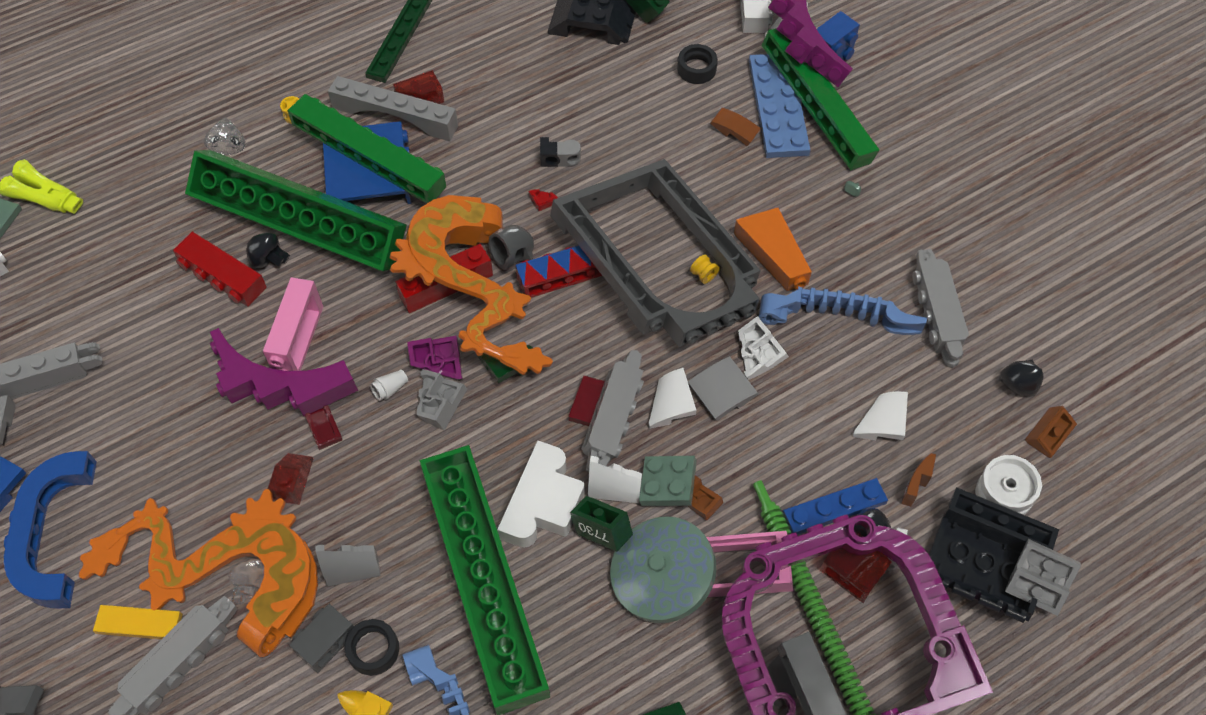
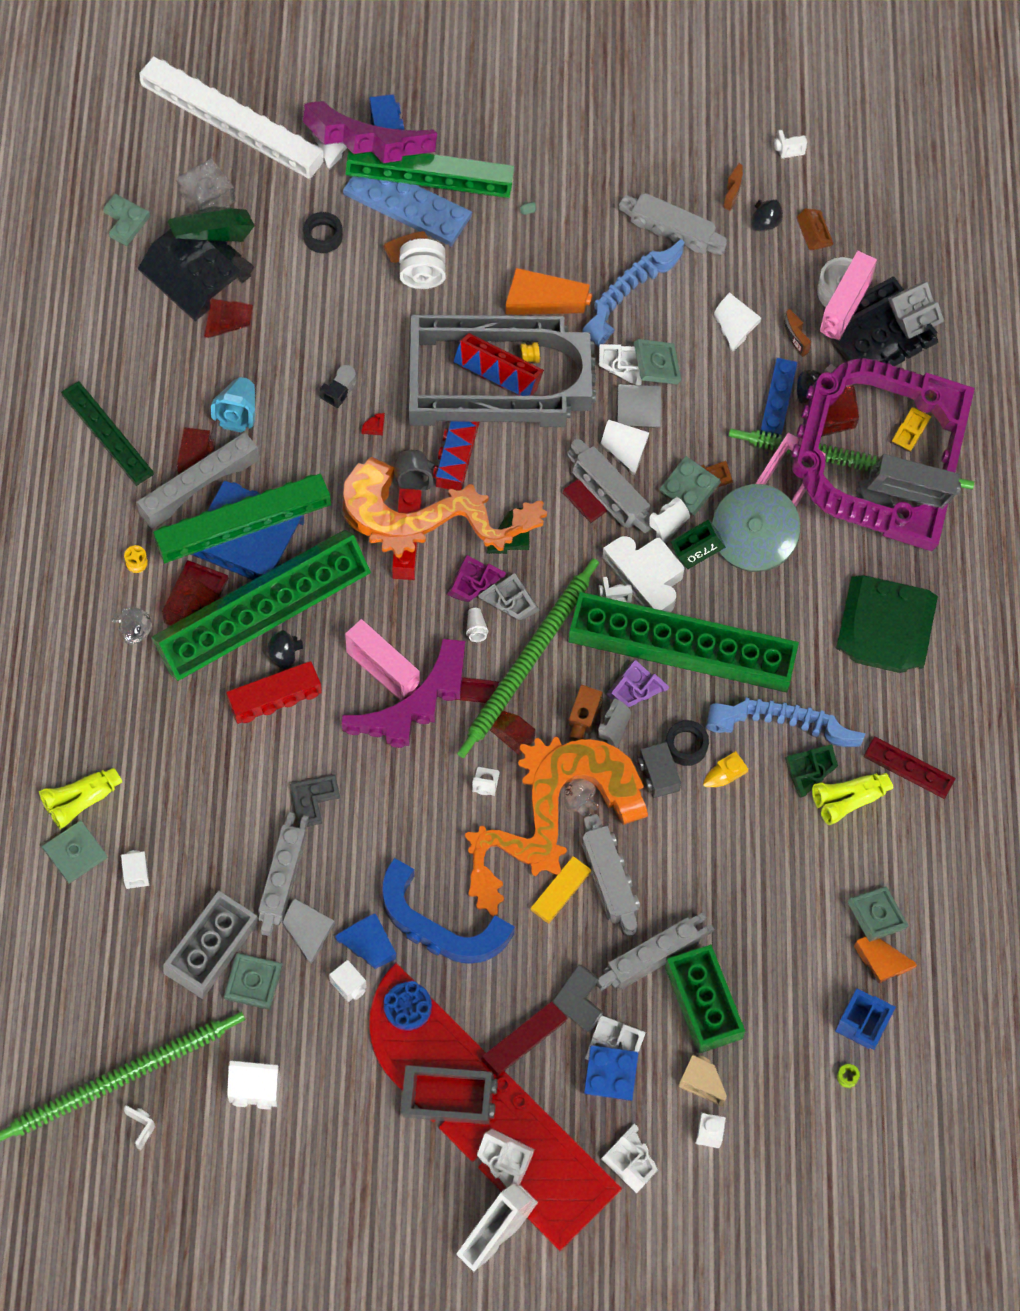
camera: 60 degrees left, 5 degrees up
none -> clear red slope [162,574,221,626]
none -> dark red tile [178,560,229,597]
none -> clear red slope [204,299,254,338]
none -> medium azure cone [211,377,255,433]
none -> dark grey tile [290,775,340,827]
none -> white wheel [400,239,446,289]
none -> red brick [453,333,544,396]
none -> bright green hose [457,558,599,758]
none -> white bracket [472,767,500,796]
none -> dark orange torso [569,684,603,741]
none -> white bracket [598,577,633,603]
none -> medium lavender slope [606,660,669,707]
none -> sand green plate [634,339,682,385]
none -> dark orange slope [723,163,743,211]
none -> white bracket [774,130,807,159]
none -> bright pink window [820,251,877,340]
none -> yellow slope [892,407,931,452]

